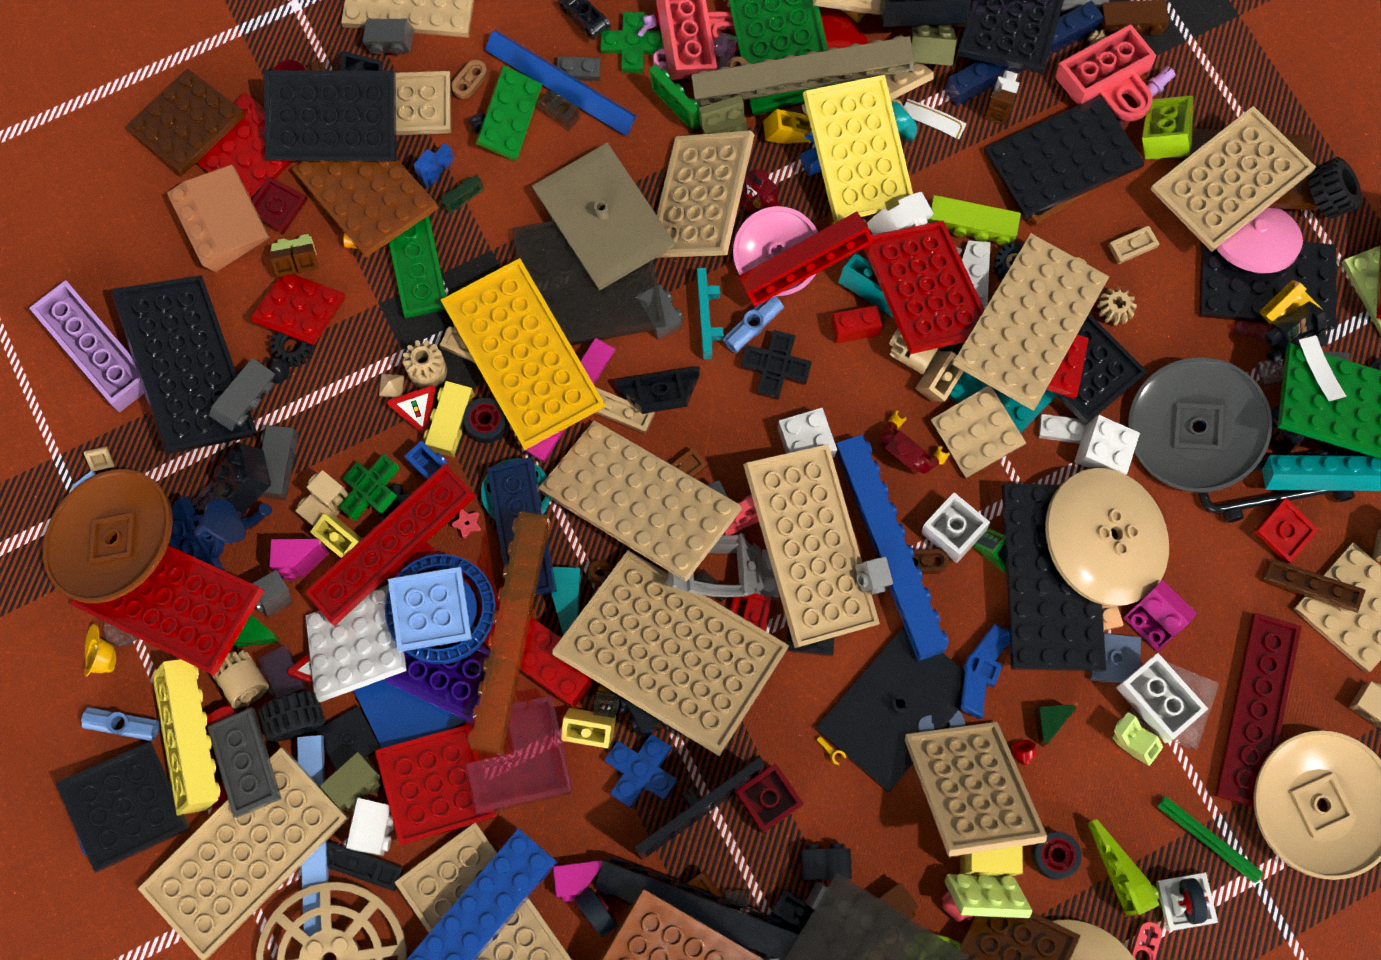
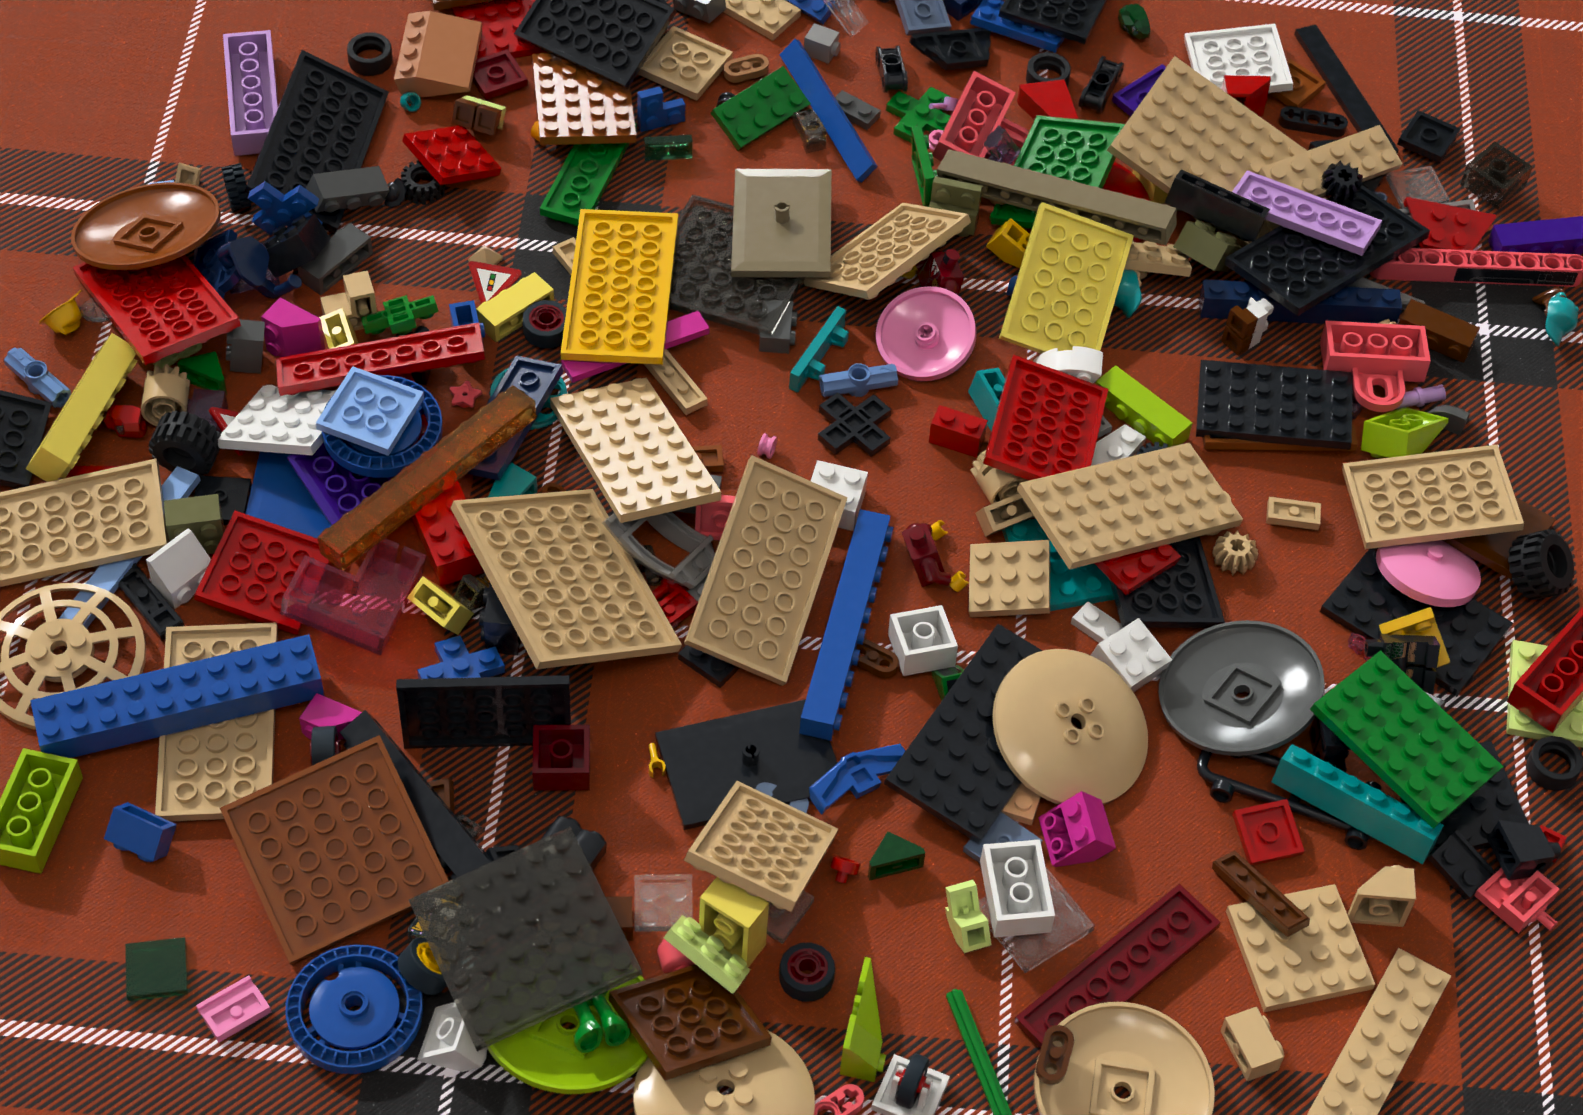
camera: 30 degrees right, 20 degrees down
dark grey tile [207,708,282,818] -> none
tan gear [403,340,447,389] -> none
black wing [614,366,700,414] -> none
red brick [738,211,874,307] -> none
light grey brick [855,557,893,595] -> none
white sticker [904,99,966,139] -> none
white sticker [1299,335,1347,401] -> none
none -> black bush [221,163,251,210]
none -> blue plate [248,181,322,235]
none -> black tyre [347,32,393,76]
none -> teal hinge [400,92,421,112]
none -> clear plate [634,874,693,932]
none -> bright pink bush [757,433,777,459]
none -> light grey brick [804,23,841,63]
none -> reddish brown plate [1036,1025,1074,1085]
none -> dark grey brick [1427,405,1470,435]

